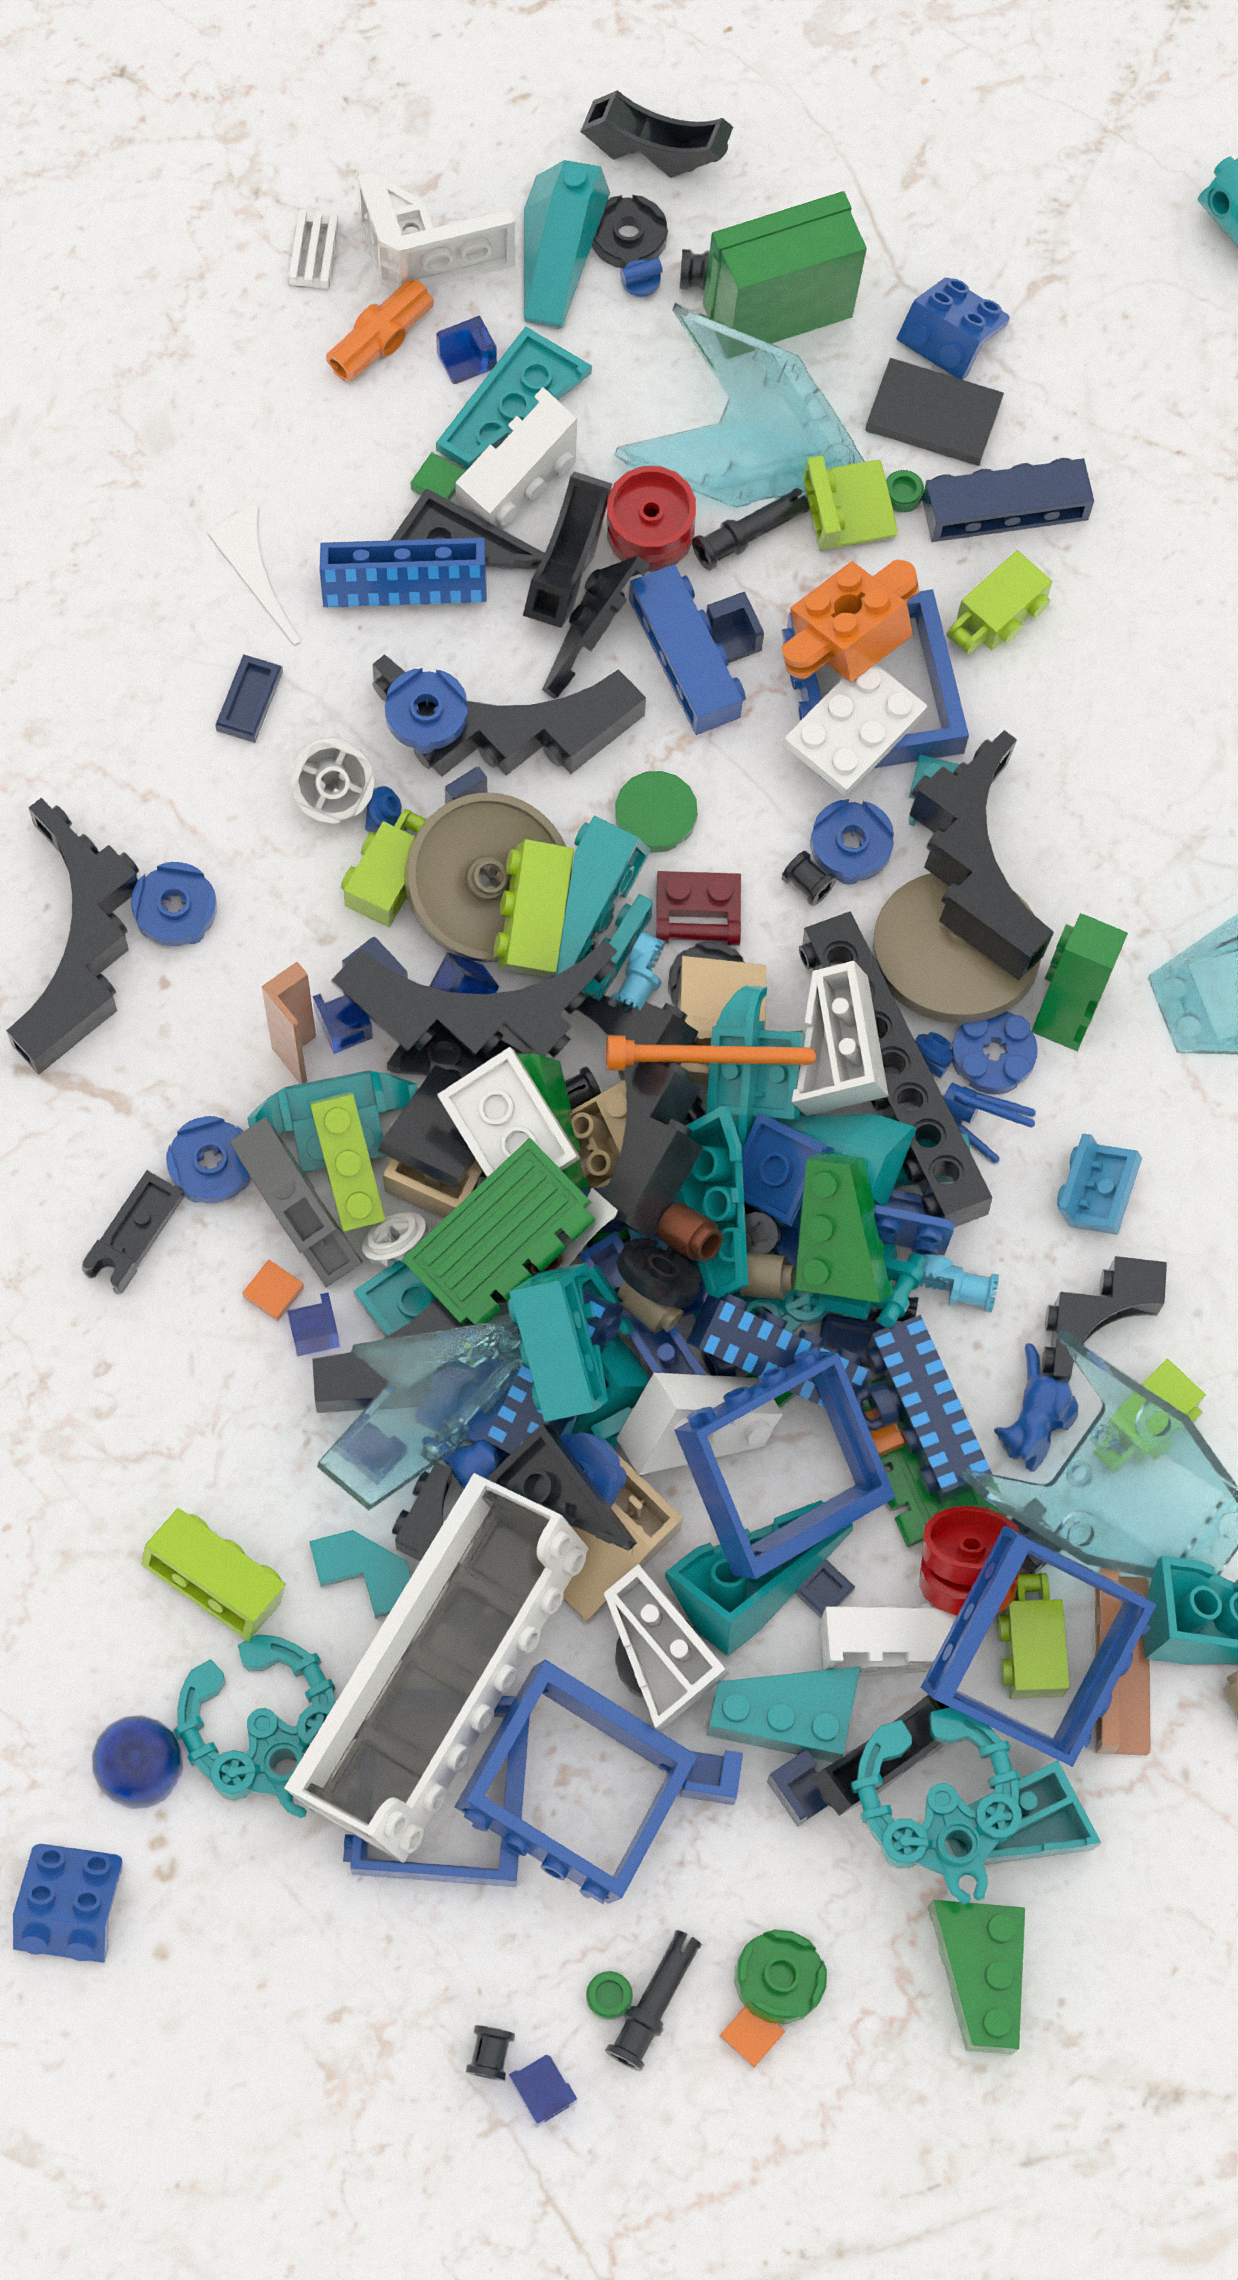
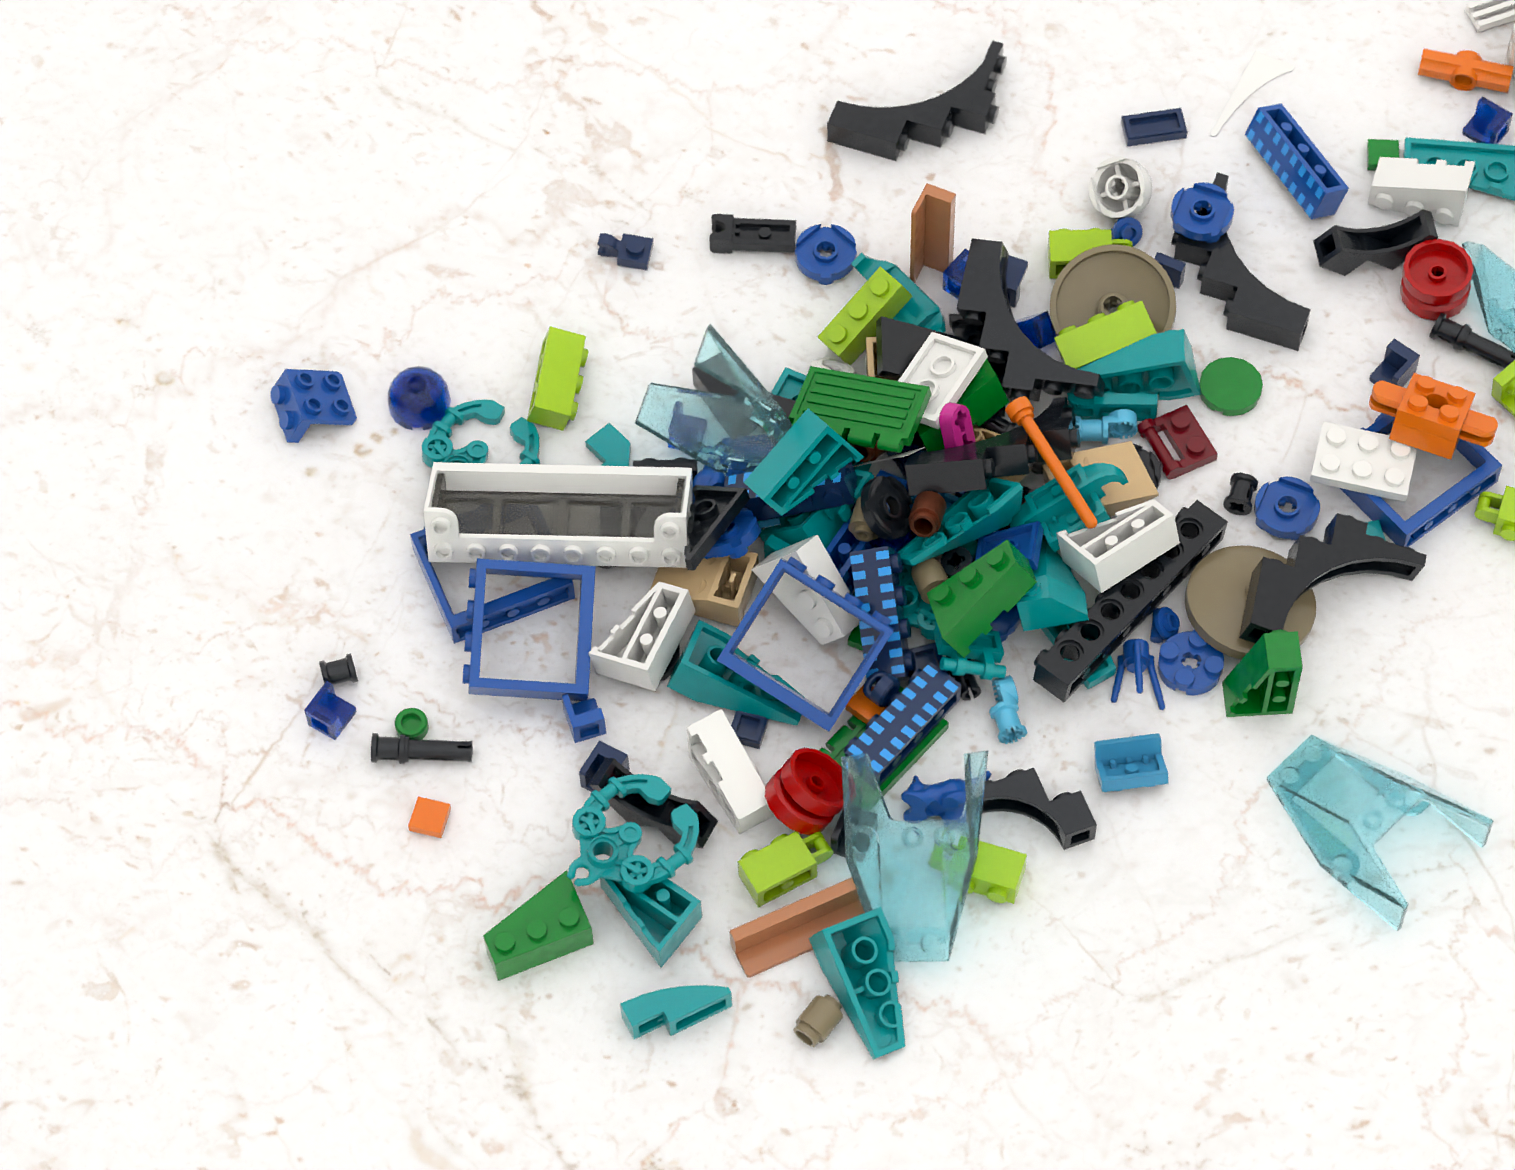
camera: 70 degrees right, 10 degrees down
blue plate [131,862,217,946] -> none
dark grey slope [230,1117,363,1287] -> none
orange tile [242,1259,304,1321] -> none
clear blue panel [287,1292,340,1356] -> none
black wing [391,488,545,570] -> none
black wing [542,556,650,699] -> none
brick [629,563,746,735] -> none
teal wedge [707,1666,860,1763] -> none
green tile [734,1929,827,2024] -> none
blue bracket [874,1189,955,1256] -> none
blue window [920,1525,1157,1767] -> none
none -> dark blue plate [598,233,653,270]
none -> teal slope [620,985,732,1040]
none -> dark pink beam [939,402,976,449]

